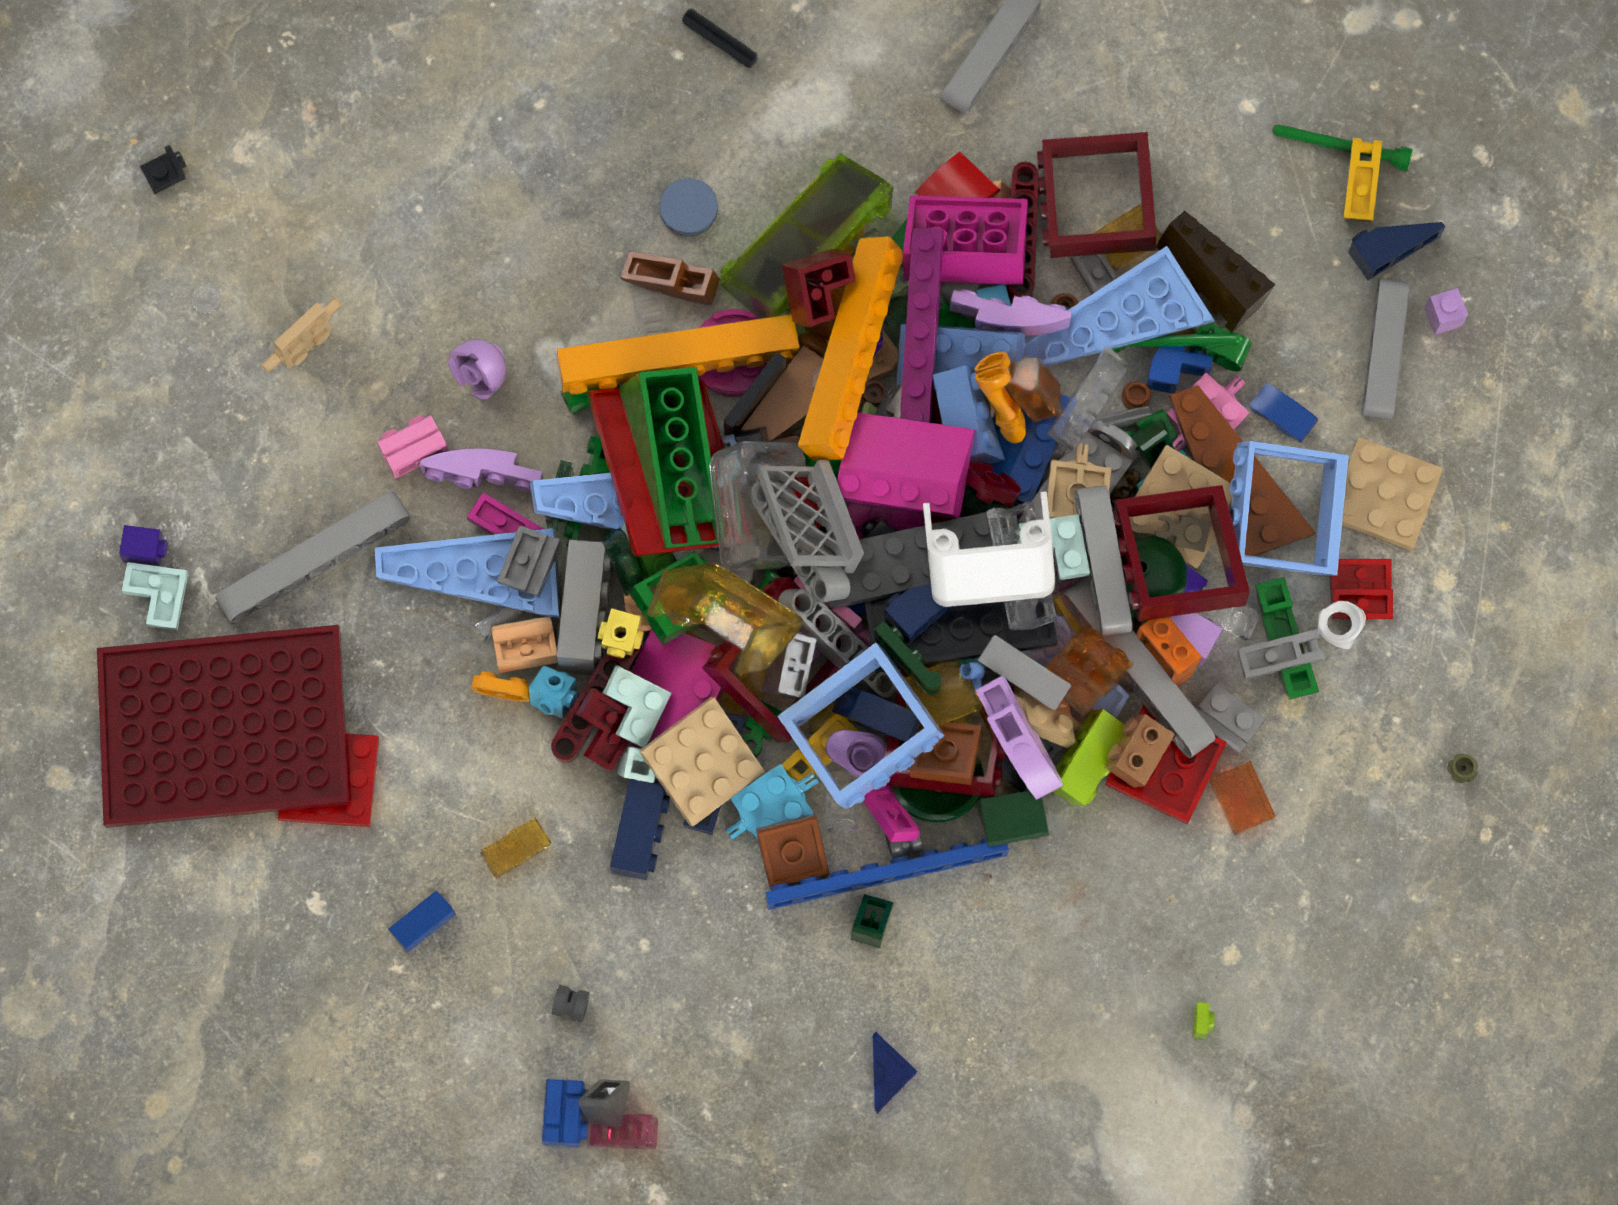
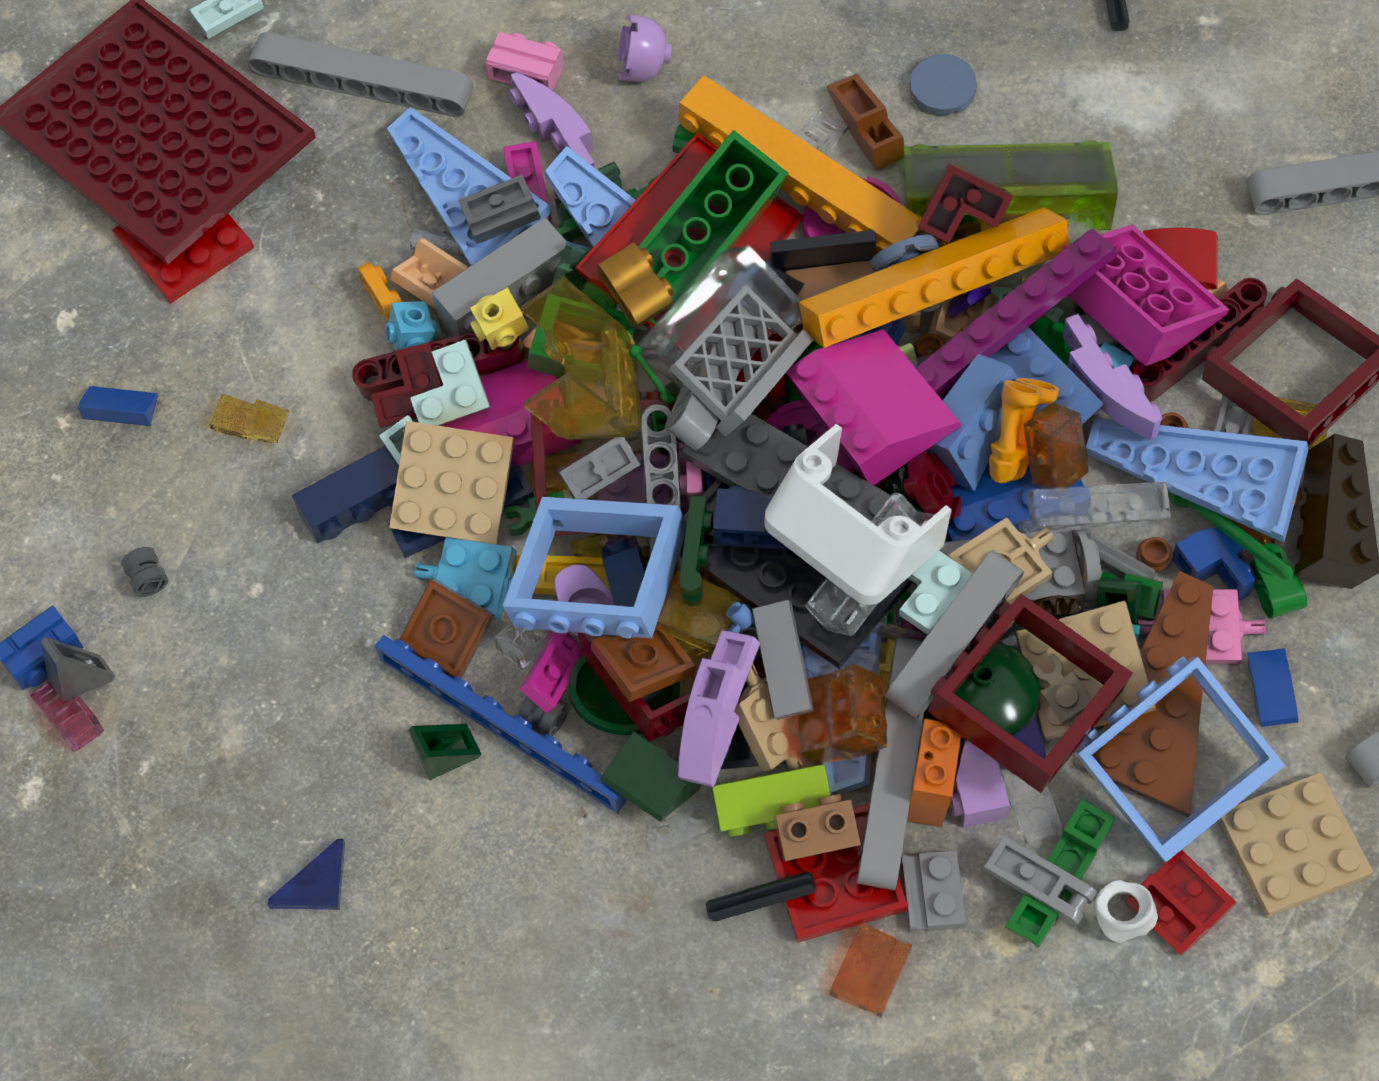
camera: 55 degrees right, 10 degrees down
none -> pearl gold brick [596,242,674,329]
none -> green hinge [628,345,675,406]
none -> black axle [706,871,817,922]
none -> sand blue tile [870,235,939,273]

